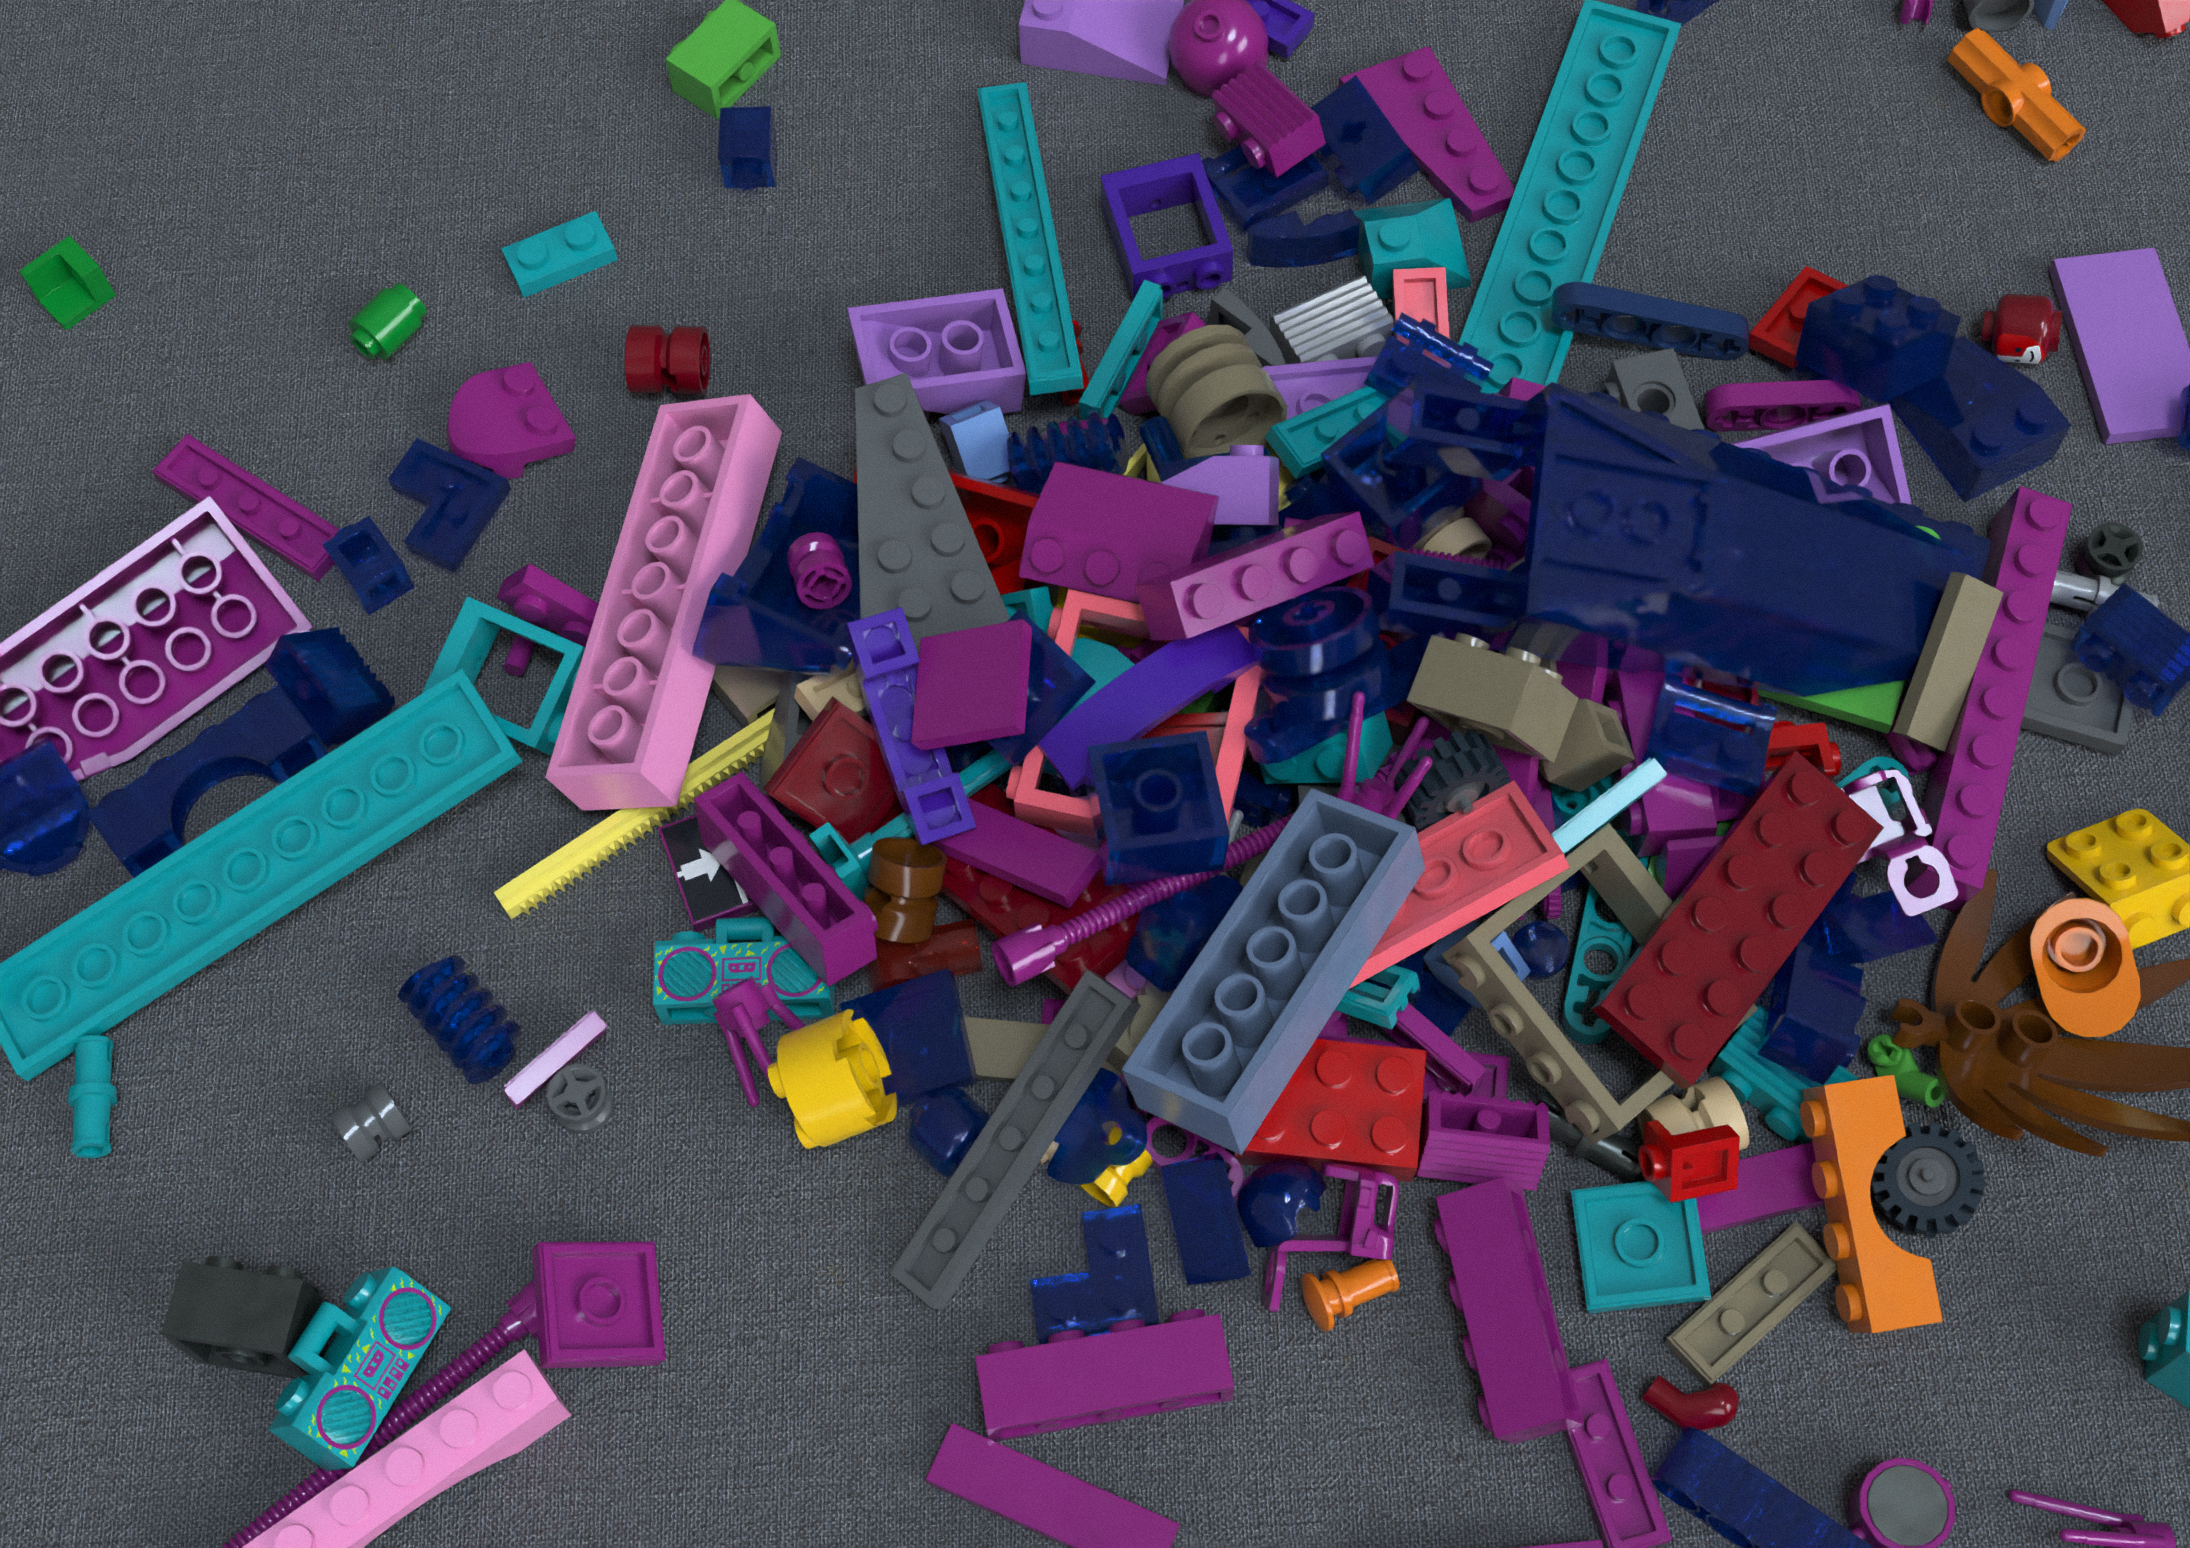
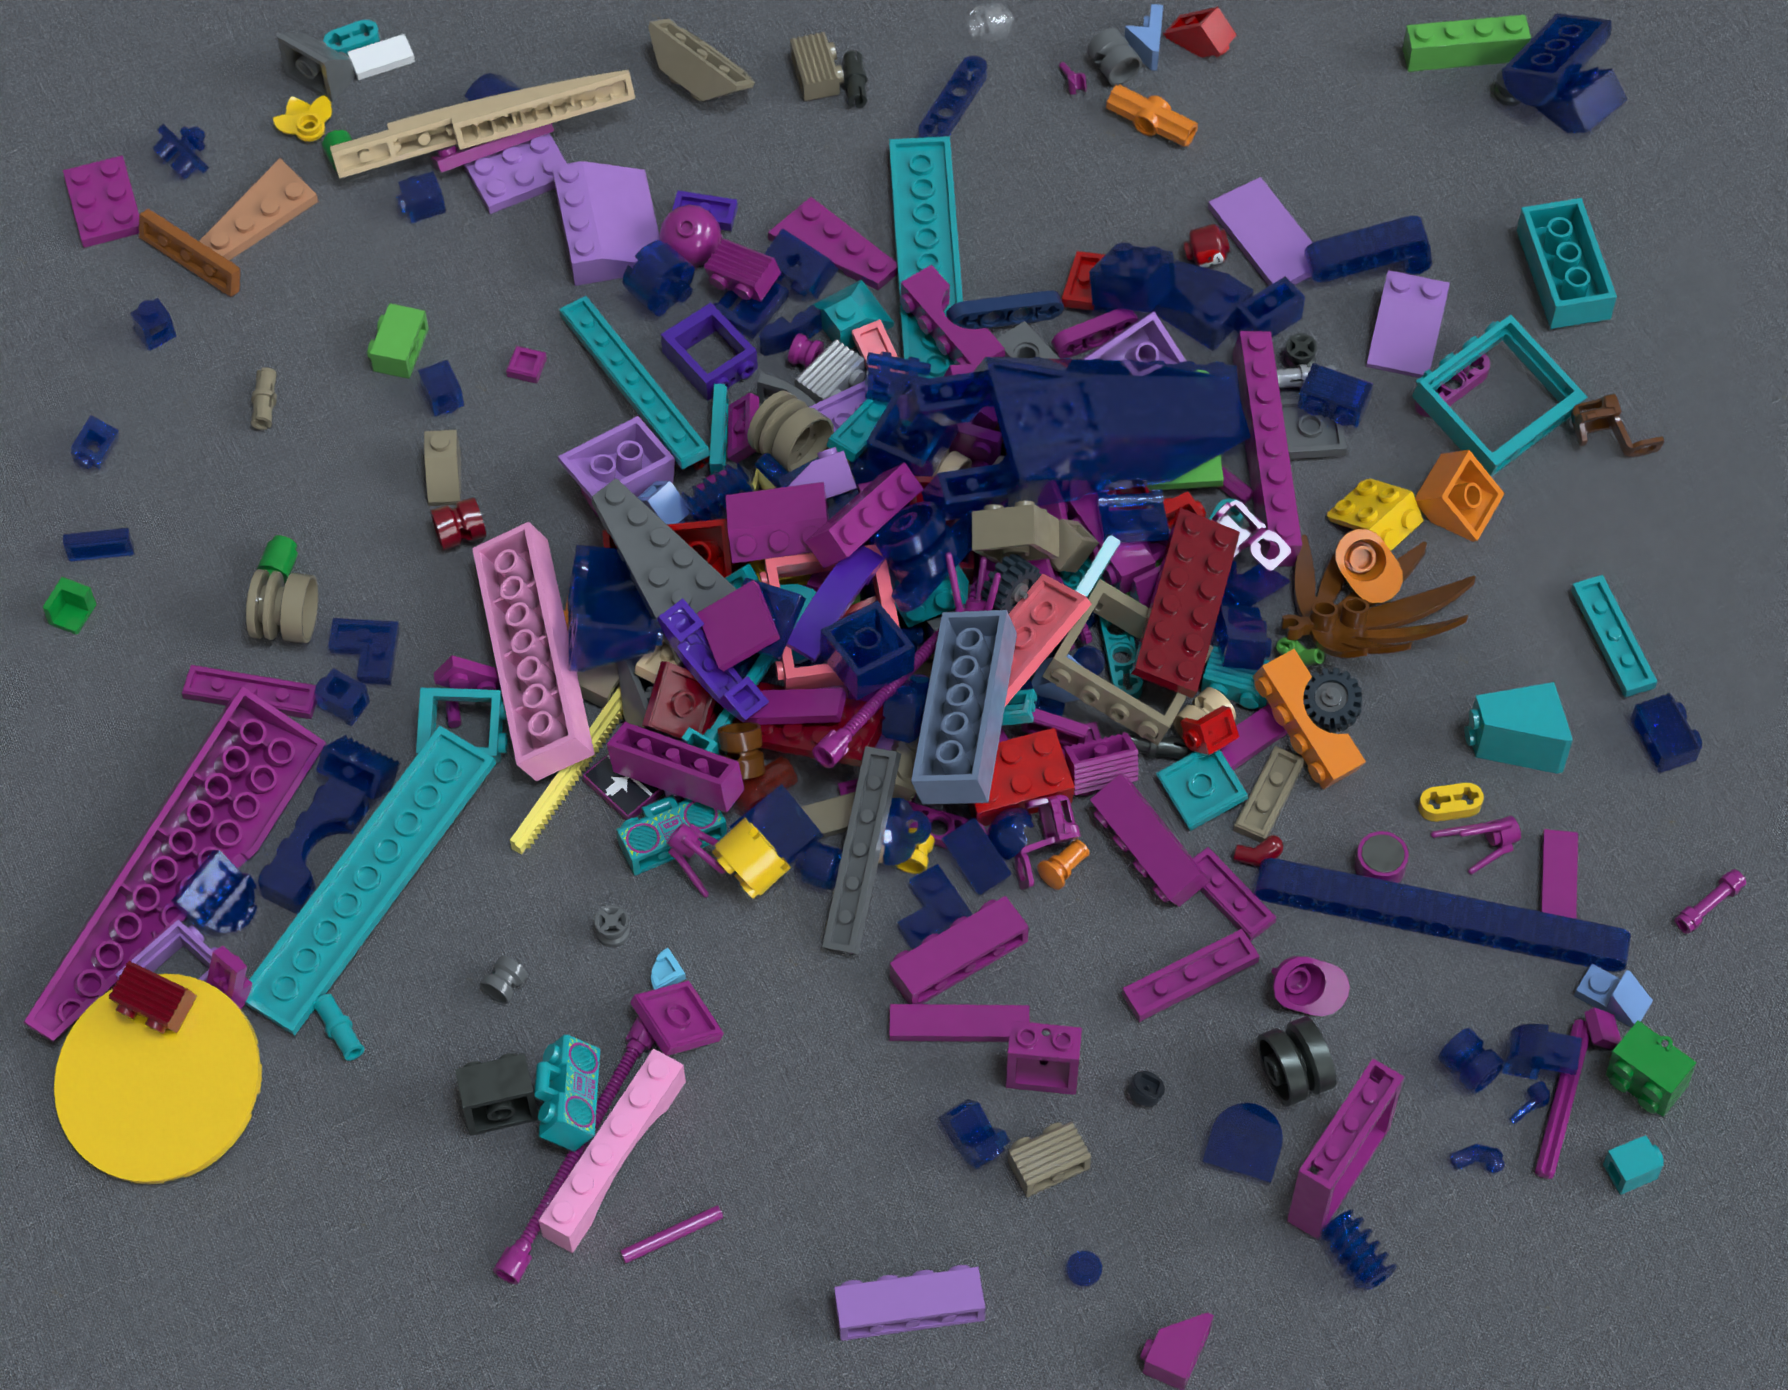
camera: 25 degrees left, 5 degrees down
clear blue piece [397,955,521,1084] -> none
magenta slope [446,362,576,479] -> none
teal plate [501,211,618,298] -> none
tile [503,1011,608,1110] -> none
magenta wheel [787,532,852,610] -> none
dark tan tile [1893,571,2004,752] -> none
none -> clear blue tile [63,528,134,561]
none -> clear blue brick [71,415,119,470]
none -> dark tan wheel [246,569,318,644]
none -> dark tan pin [251,367,277,430]
none -> dark tan slope [424,430,461,506]
none -> magenta tile [506,346,547,384]
none -> clear blue brick [623,240,695,316]
none -> medium azure tile [651,948,686,990]
none -> magenta wheel [788,334,824,369]
none -> magenta arch [899,265,1005,376]
none -> clear blue brick [1234,276,1305,337]
none -> yellow beam [1419,783,1484,822]

